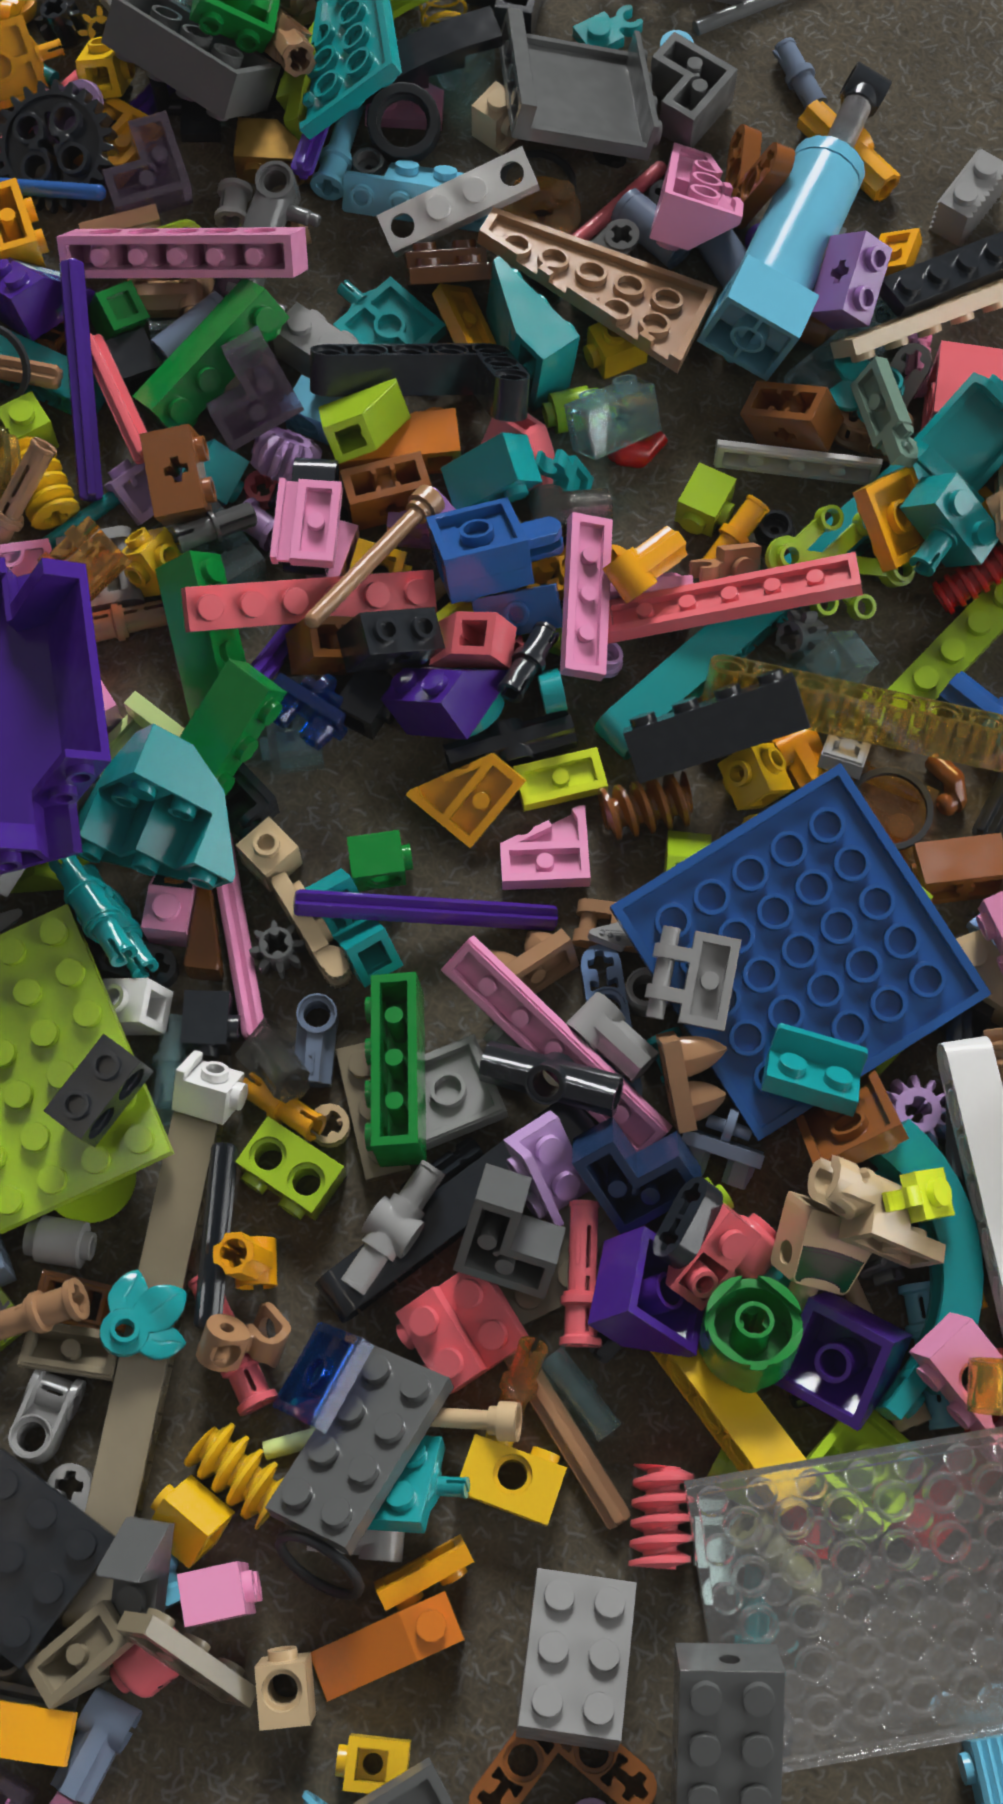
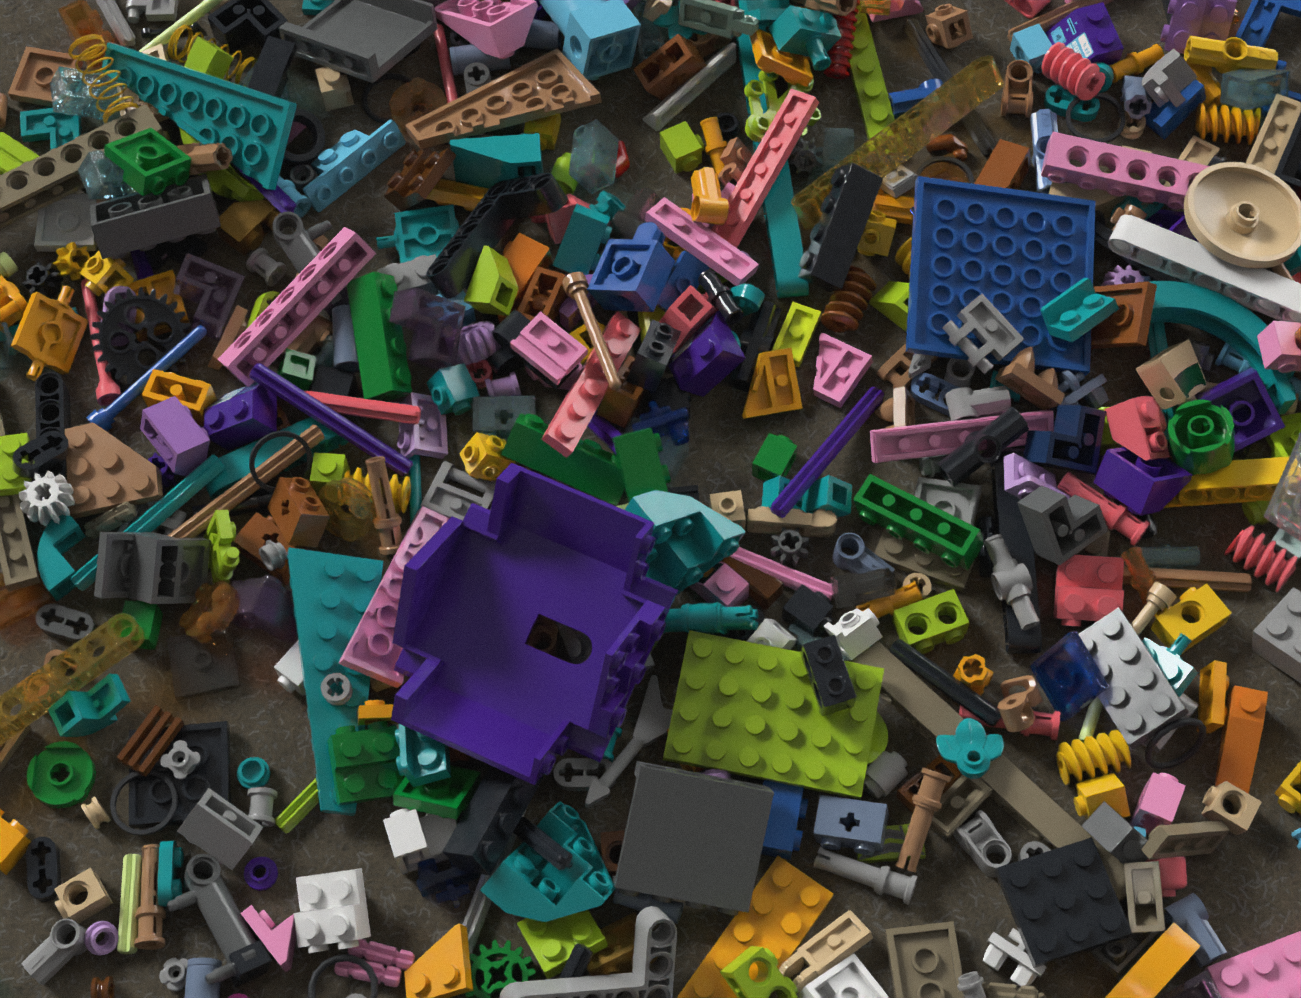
camera: 50 degrees left, 5 degrees down
clear orange plate [30,516,132,601] -> none
dark orange brick [139,424,217,526] -> none
dark grey axle [171,502,258,553] -> none
white piece [376,146,540,258] -> none
black beam [652,1177,723,1269] -> none
tan plate [807,1155,946,1269] -> none
neon yellow plate [881,1167,955,1223] -> none

